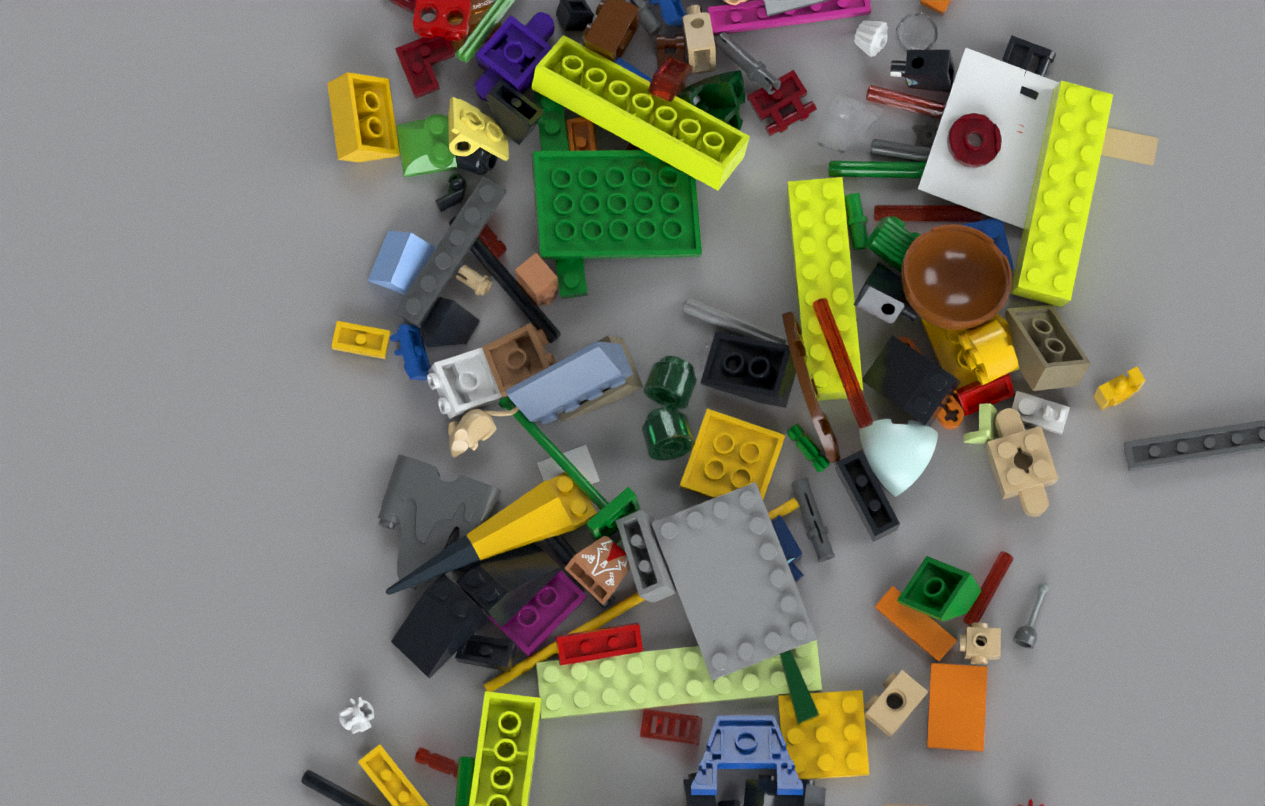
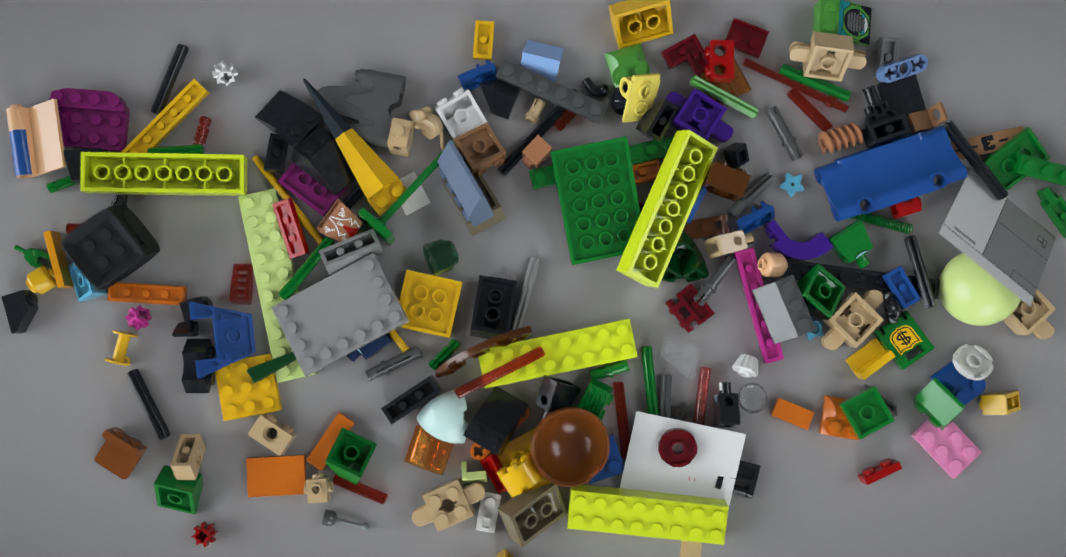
camera: 80 degrees right, 10 degrees up
clear green piece [643,356,697,409] -> none
clear red slope [648,57,693,102] -> none
none -> green axle [278,236,335,300]
none -> tan torso [387,117,415,158]
none -> clear orange slope [404,425,454,475]

